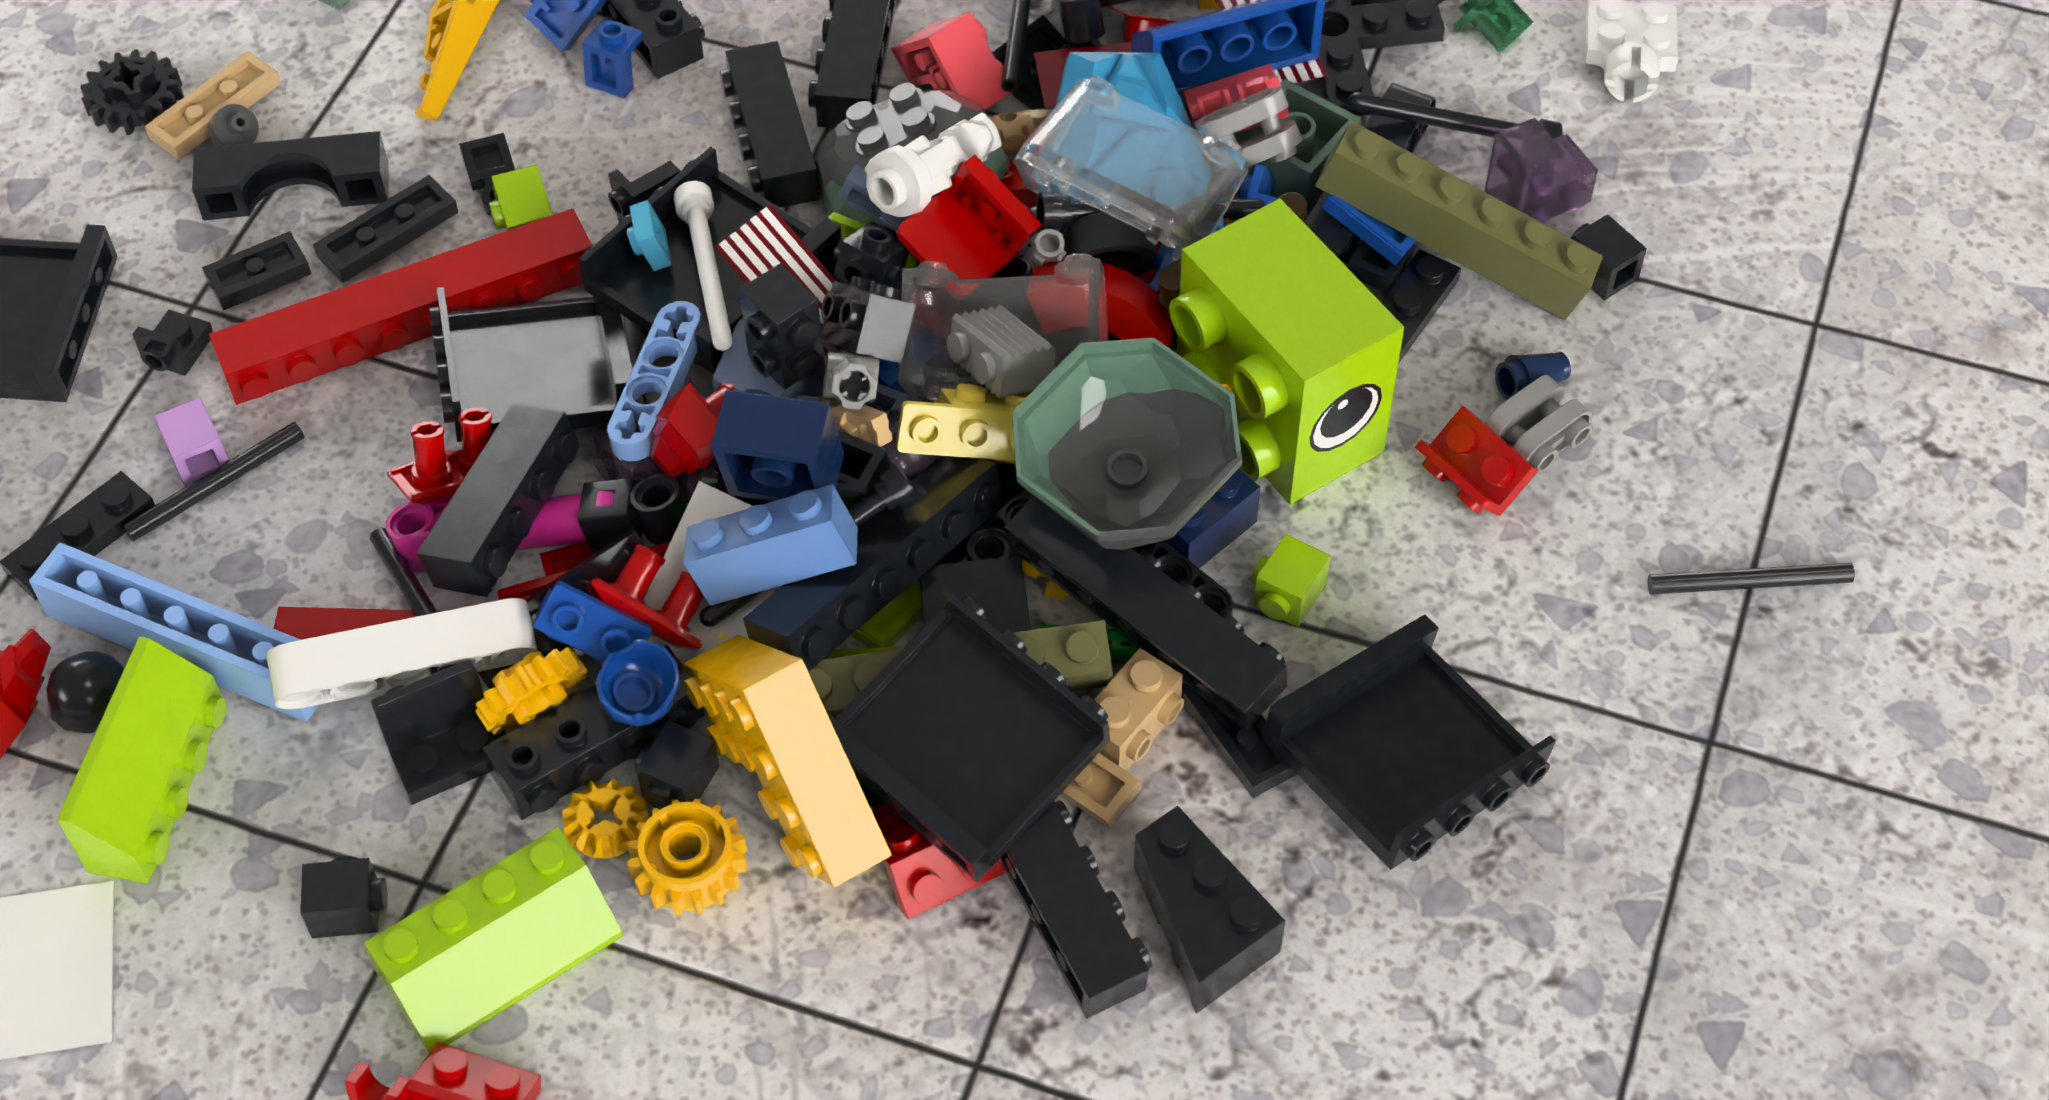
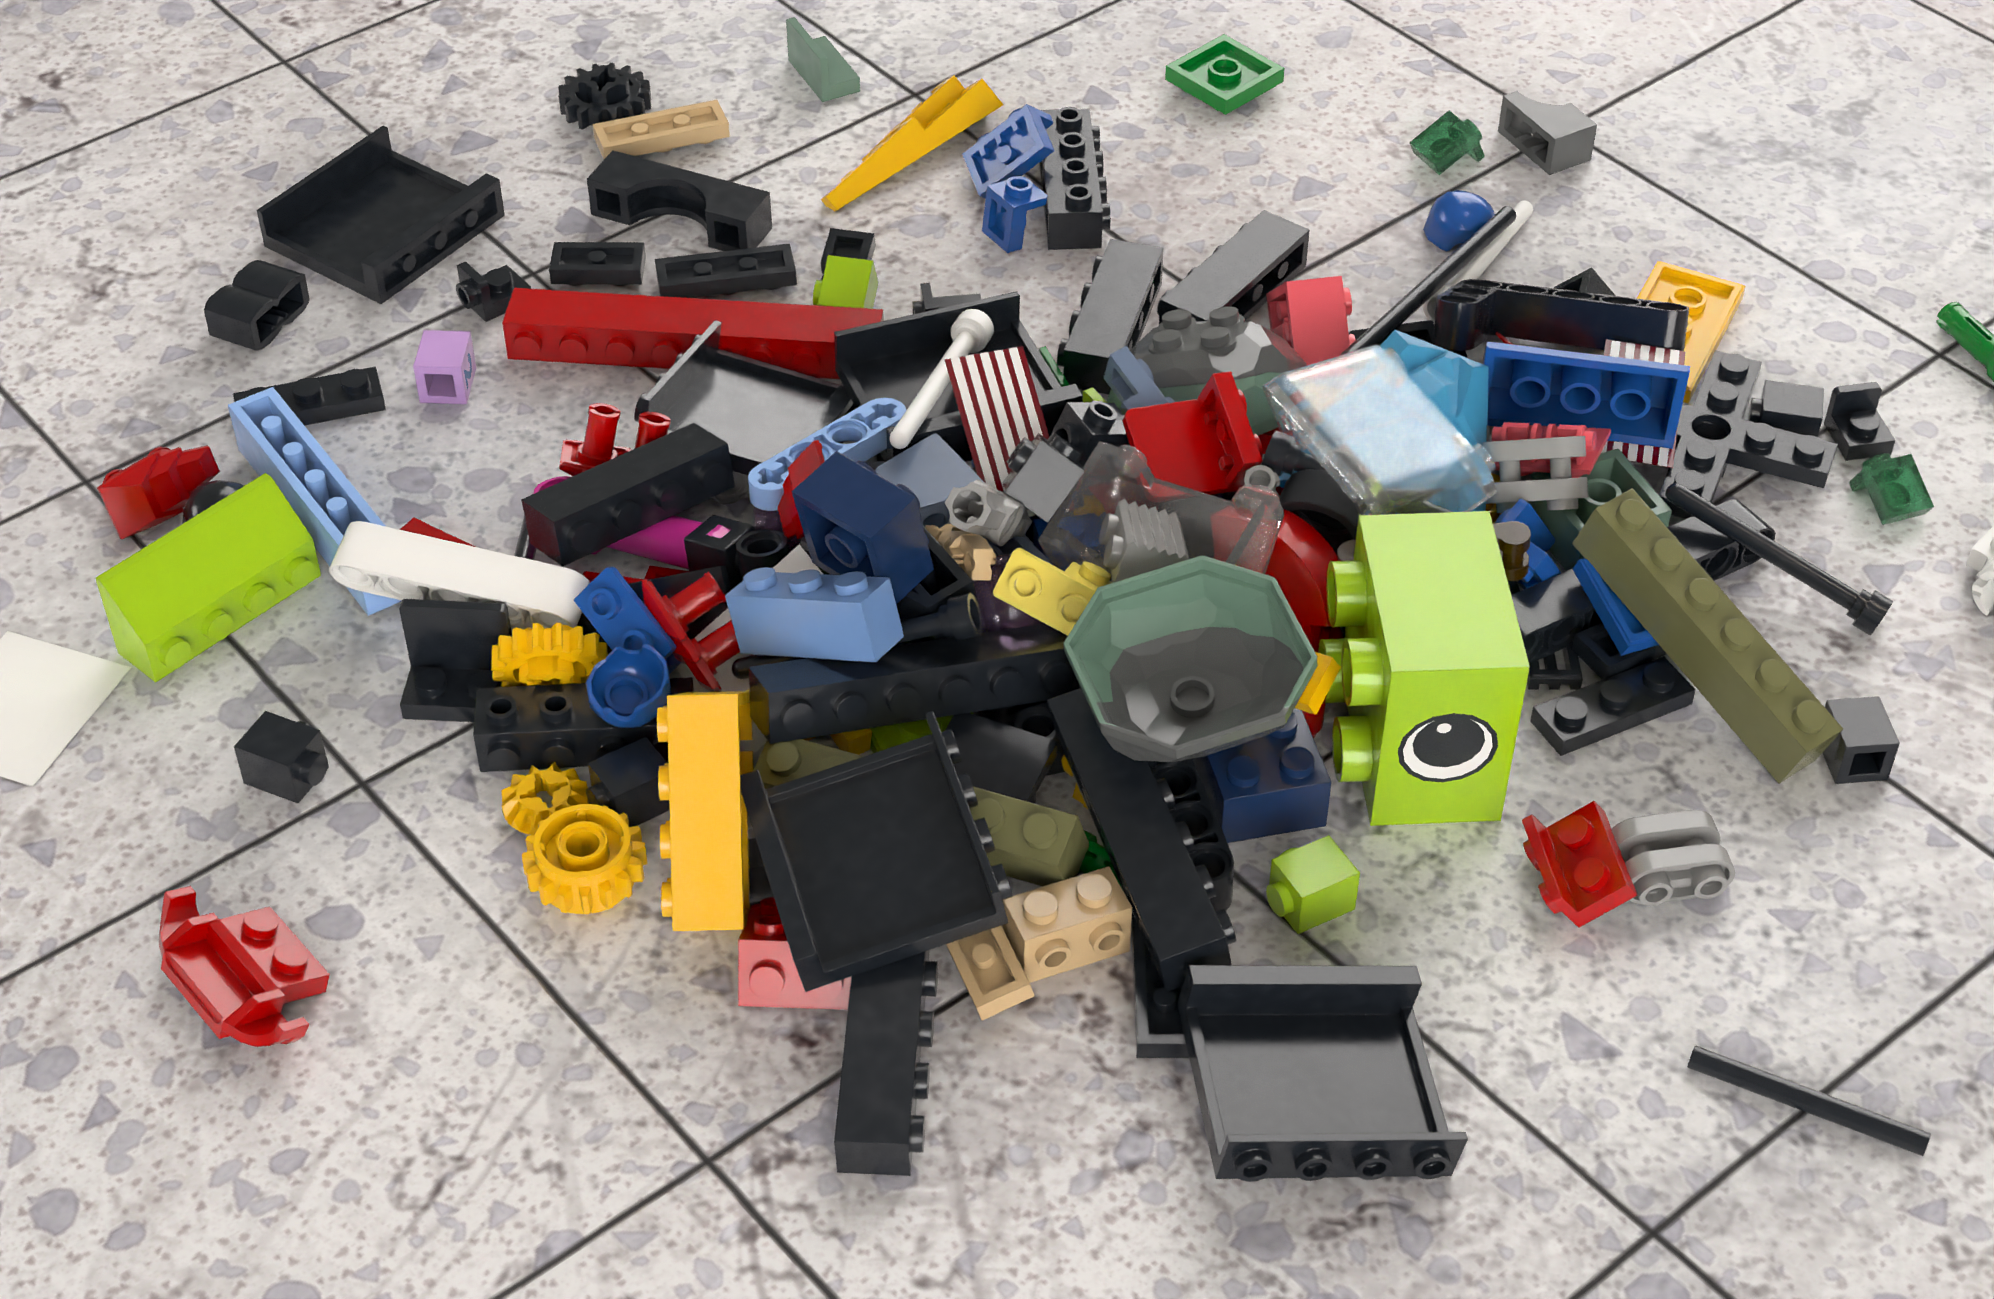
camera: 30 degrees right, 10 degrees down
black bar [122,422,305,542] -> none
dark grey tile [209,104,259,146] -> none
slope [364,827,623,1053] -> none
medium azure plate [627,200,672,271] -> none
black brick [739,263,825,390] -> none
white animal [864,113,1002,217] -> none
black wedge [1134,805,1285,1014] -> none
clear purple brick [1484,117,1598,224] -> none
dark blue cone [1495,352,1571,400] -> none

